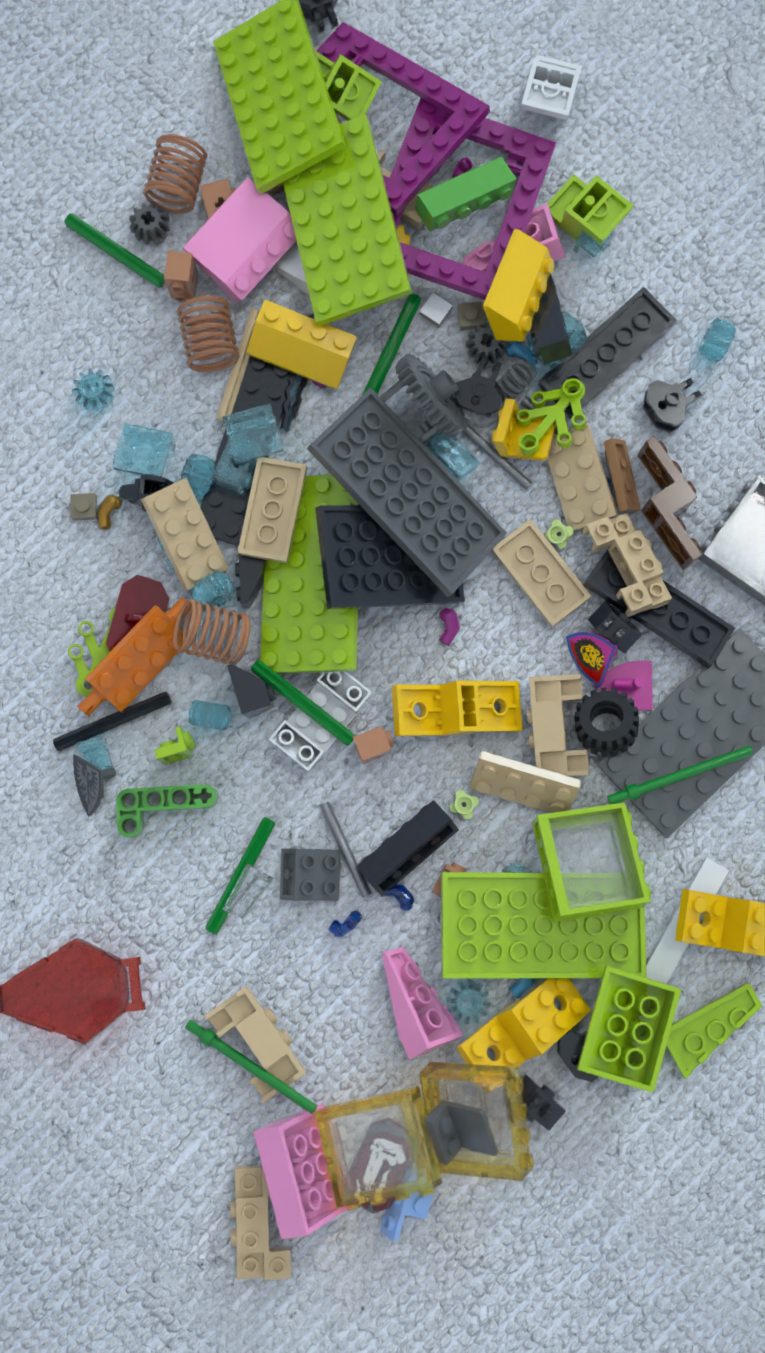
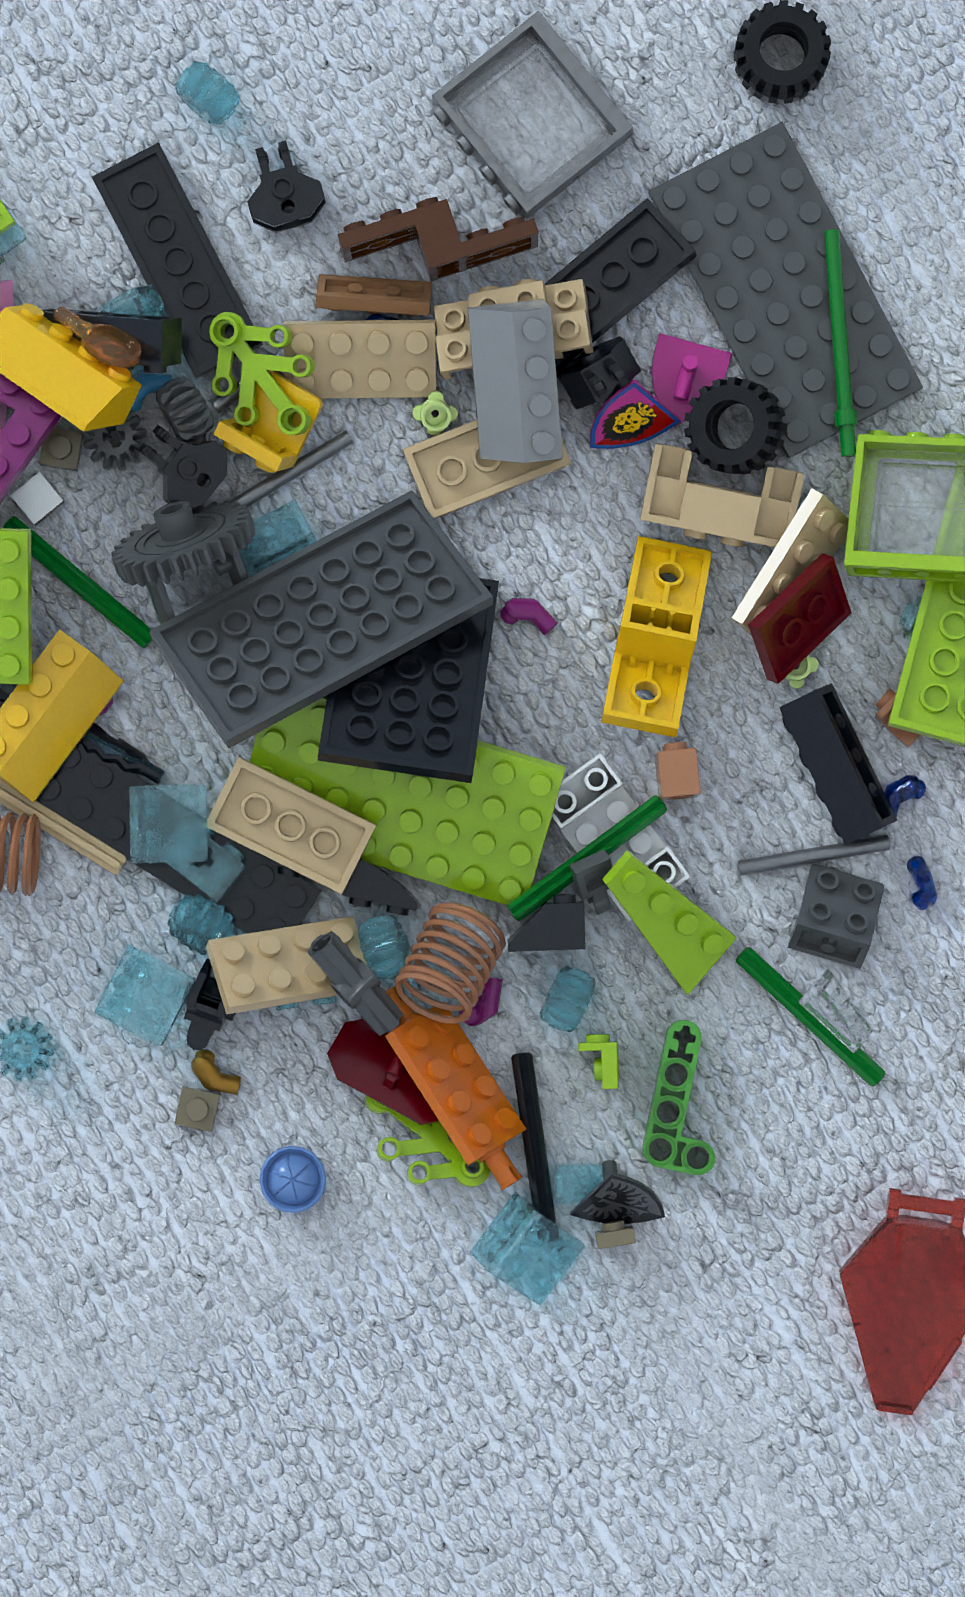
camera: 70 degrees left, 5 degrees up
none -> clear orange piece [54,306,142,368]
none -> medium blue hat [259,1146,326,1213]
none -> dark grey piece [307,931,403,1036]
none -> magenta arm [459,977,503,1026]
none -> light grey slope [467,299,563,463]
none -> clear light blue bracket [470,1192,585,1305]
none -> dark grey plate [570,850,612,915]
none -> dark tan plate [595,1220,636,1250]
none -> lime wing [602,850,737,995]
none -> dark red plate [748,553,852,684]

